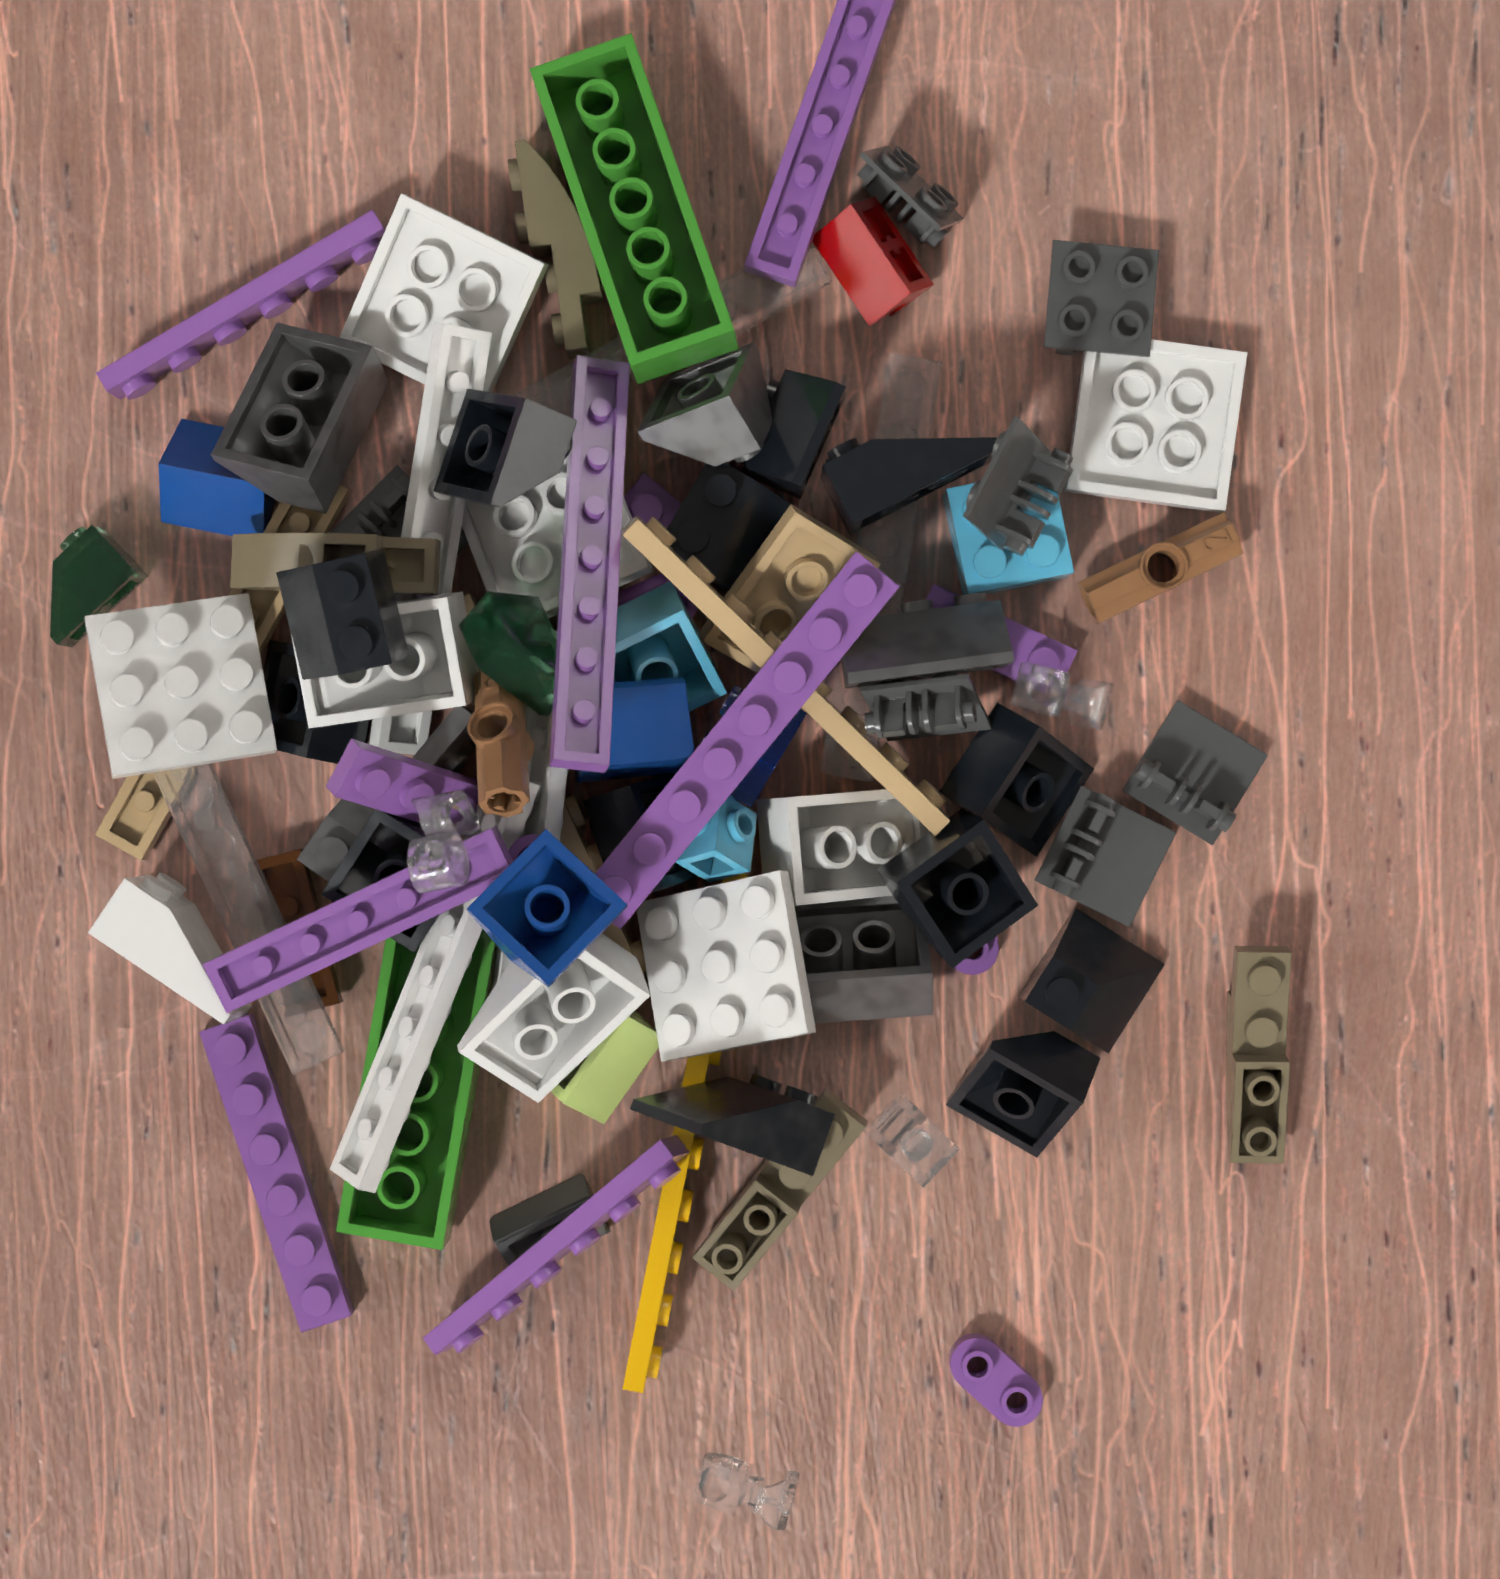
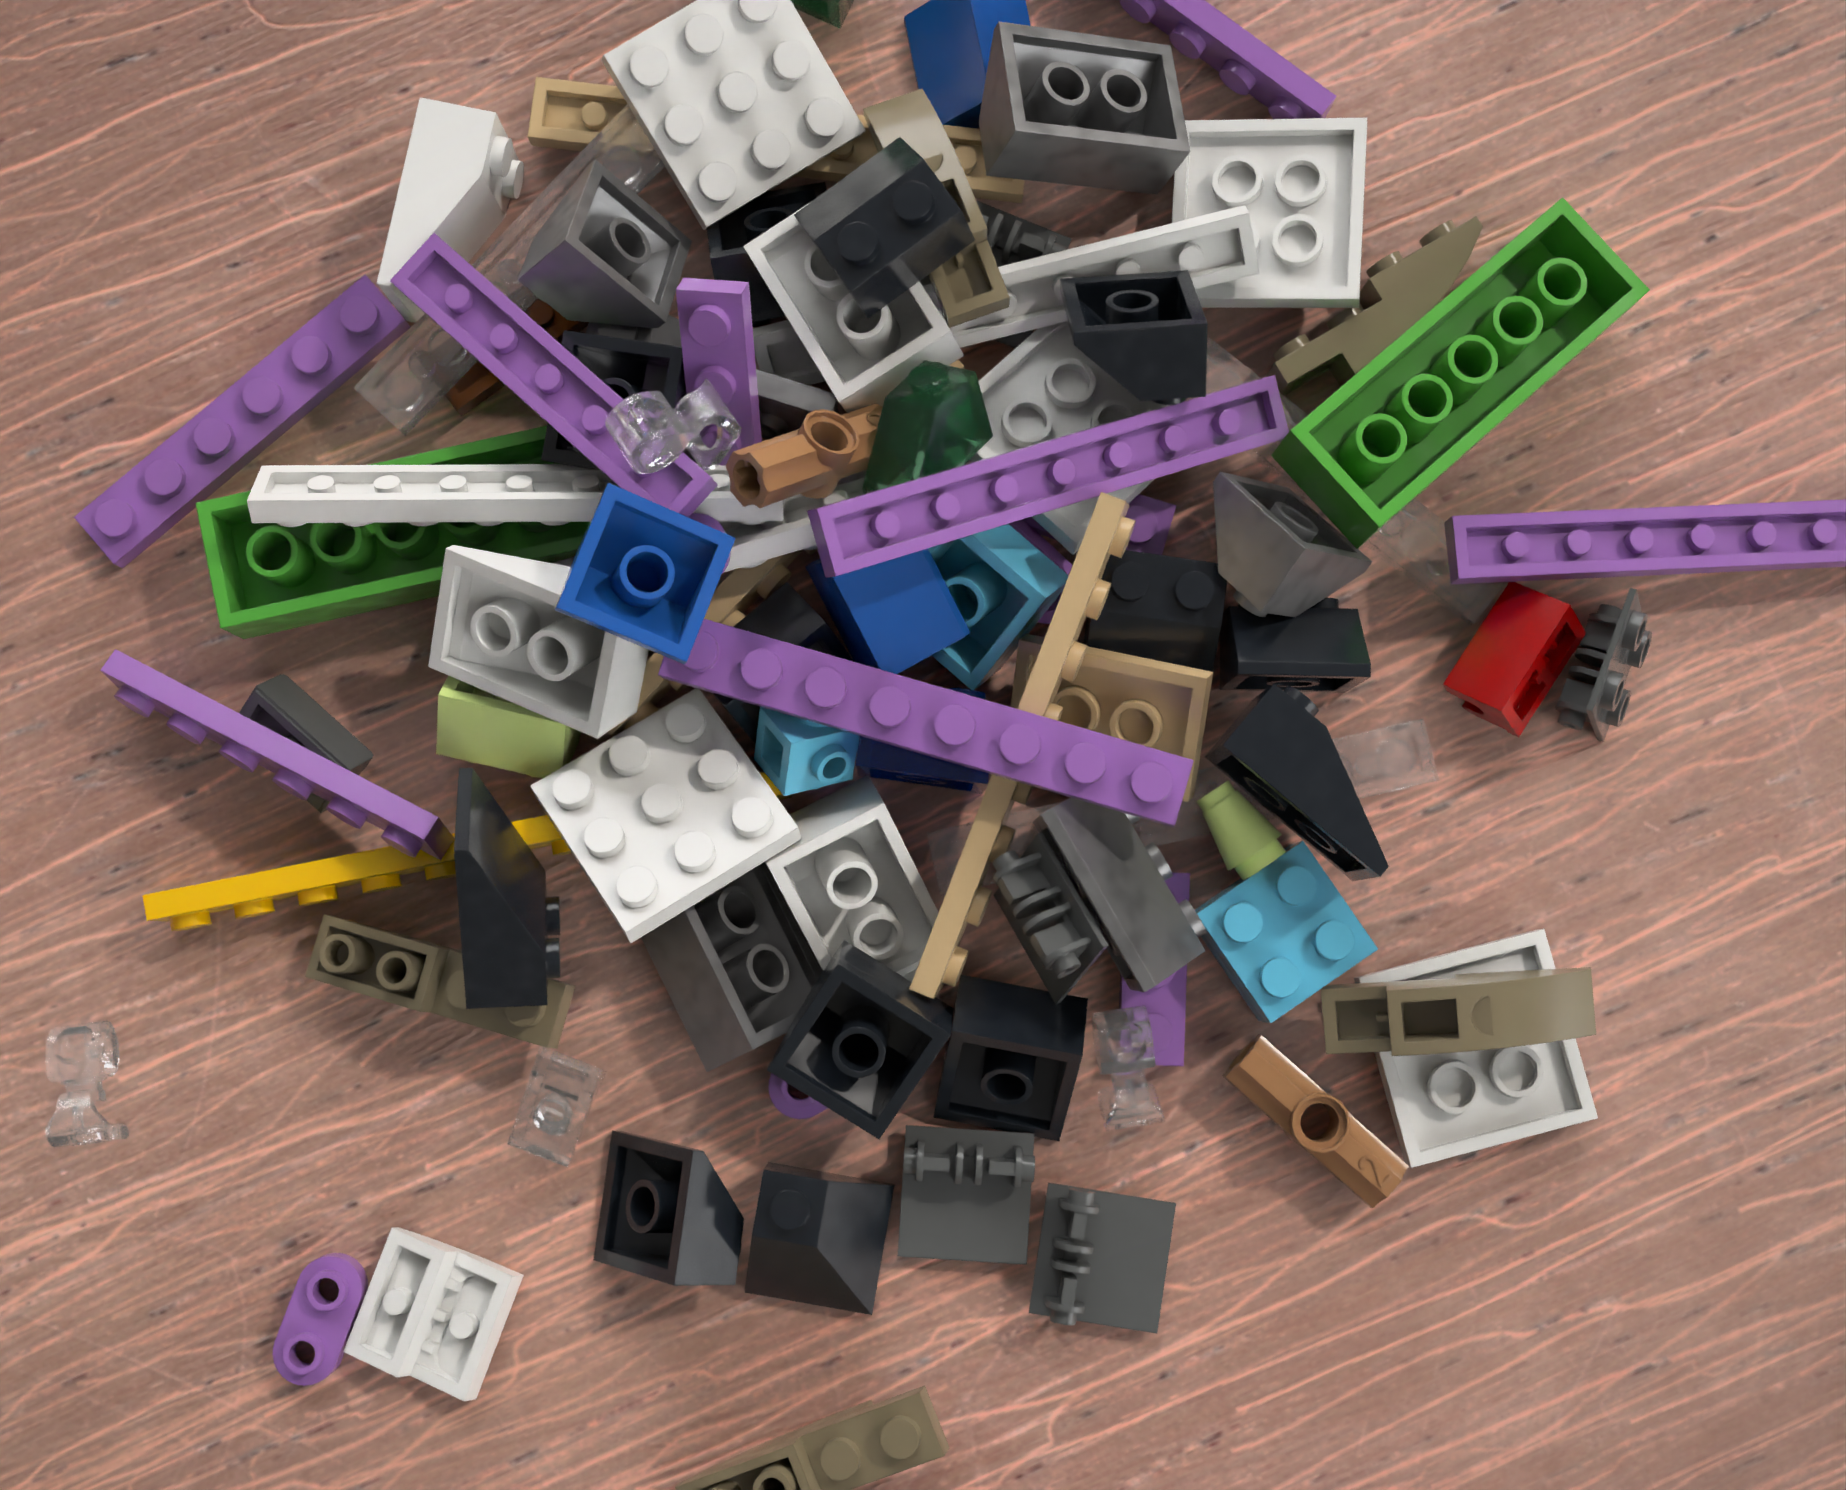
camera: 65 degrees right, 5 degrees down
dark grey hinge [963,416,1073,556] -> none
dark grey hinge [1043,240,1159,357] -> none
none -> white slope [343,1227,524,1401]
none -> flat silver slope [517,159,692,329]
none -> yellowish green cone [1196,780,1286,880]
none -> dark tan slope [1321,967,1596,1056]

